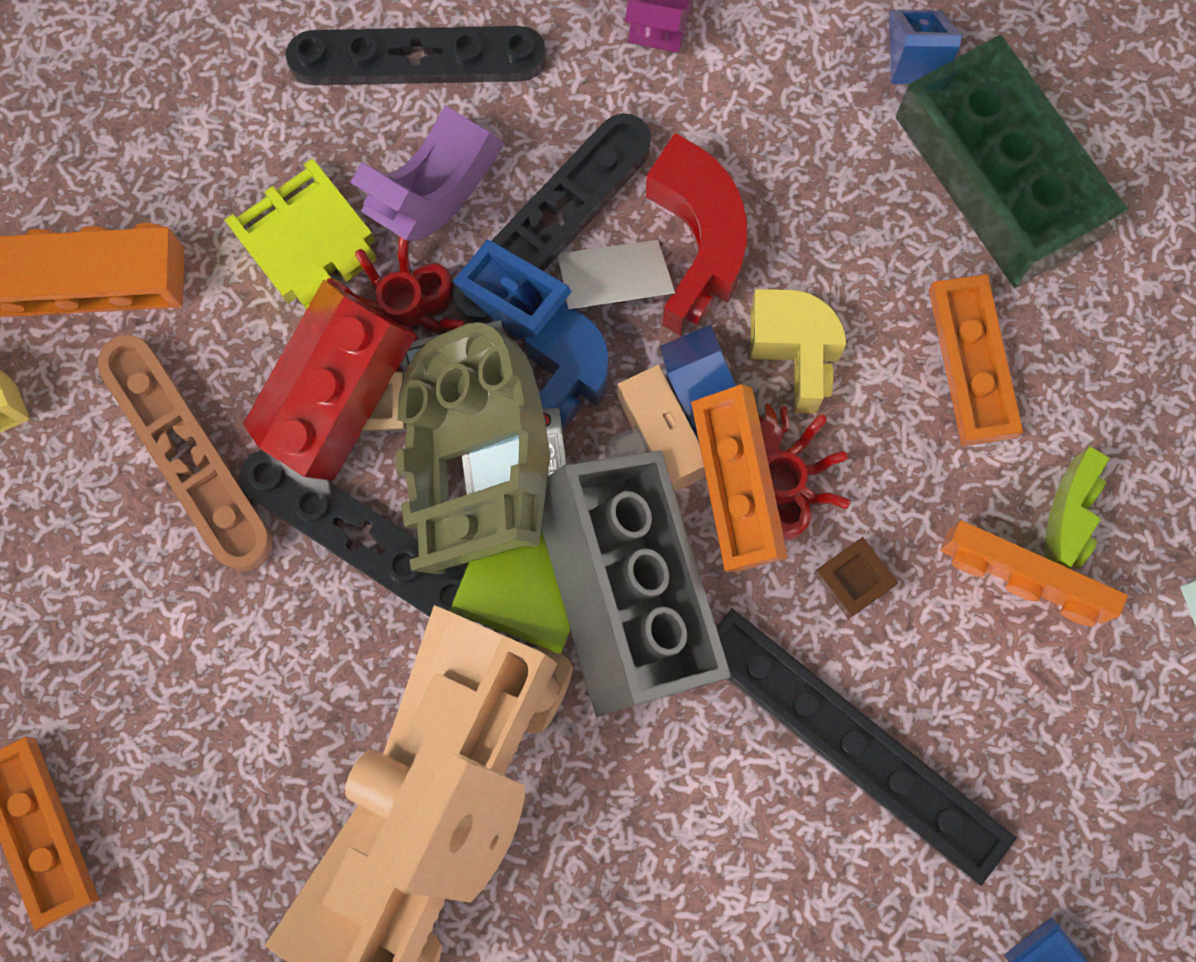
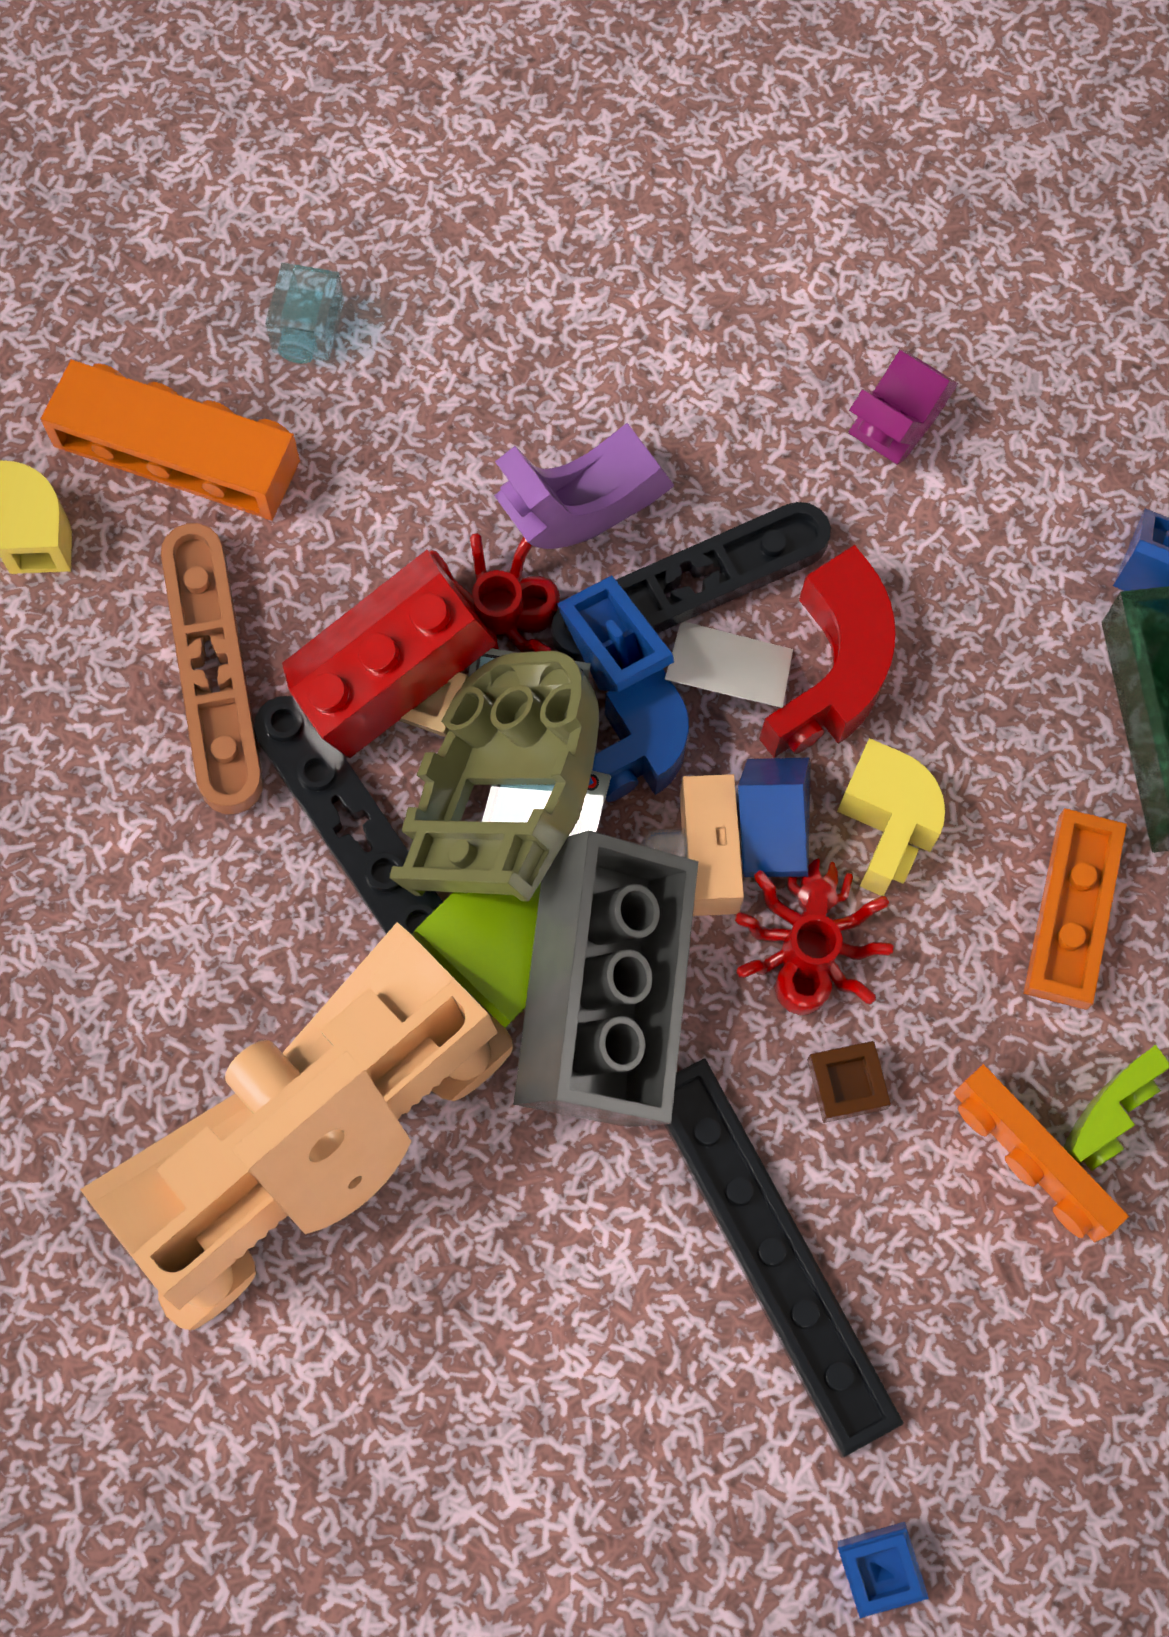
camera: 15 degrees right, 5 degrees down
neon yellow plate [224,158,377,310] -> none
black piece [285,26,547,85] -> none
orange plate [691,384,788,572] -> none
none -> clear light blue brick [265,262,345,364]

